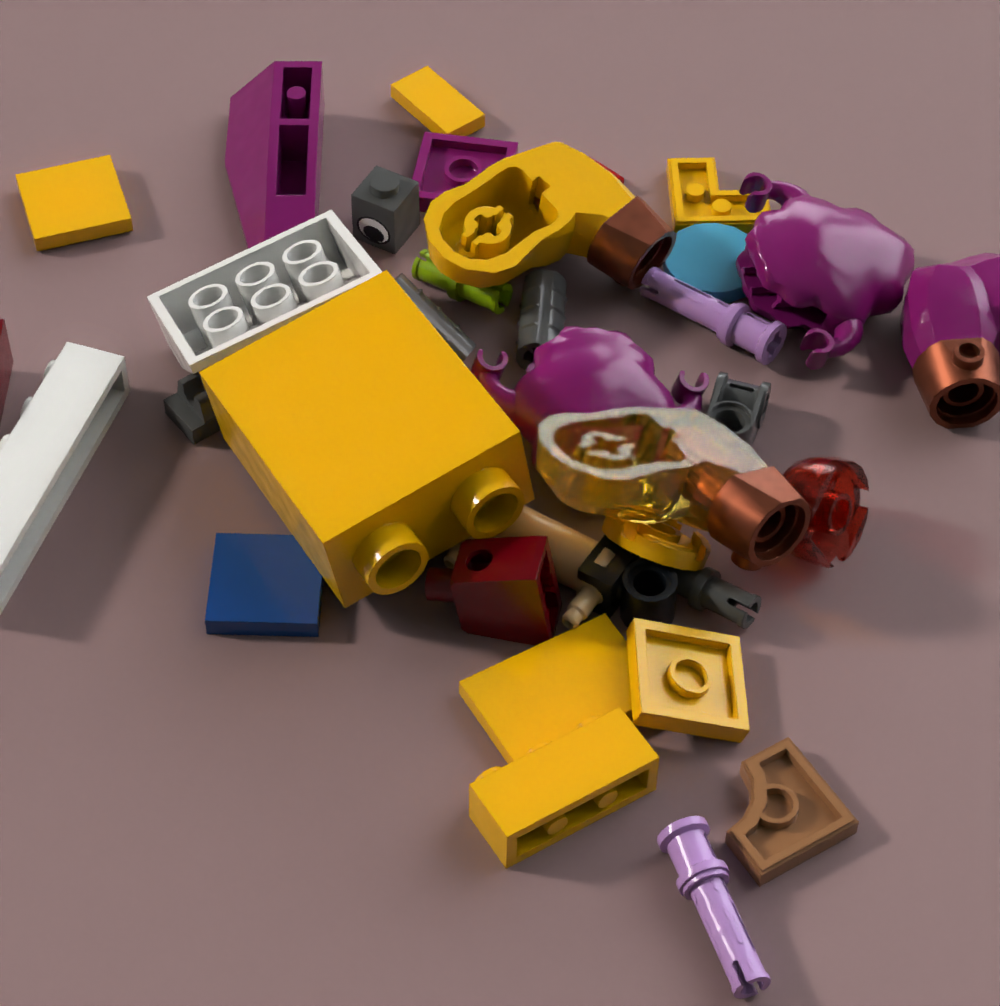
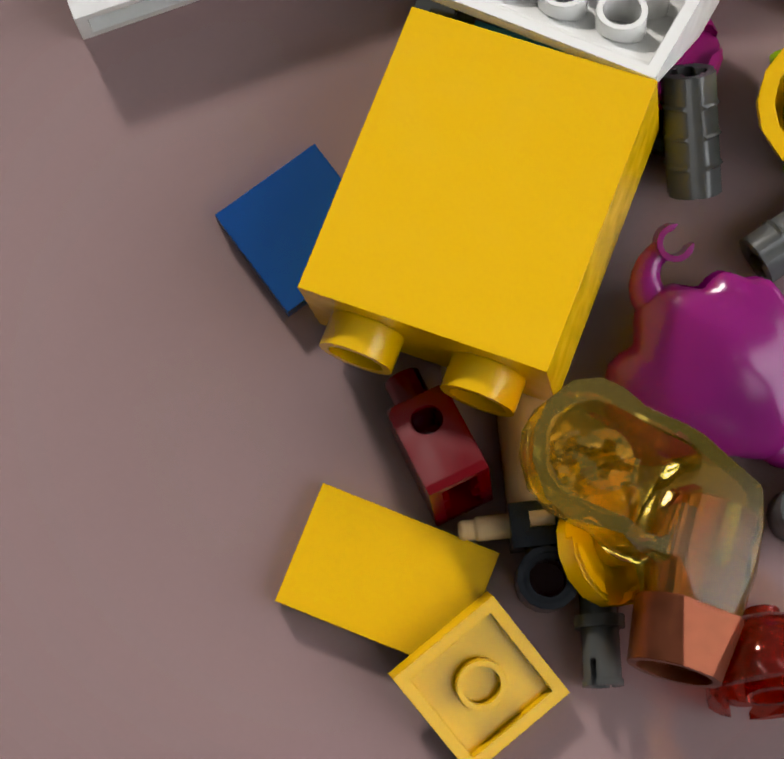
camera: 55 degrees right, 30 degrees up
yellow brick [469,707,659,869] -> none

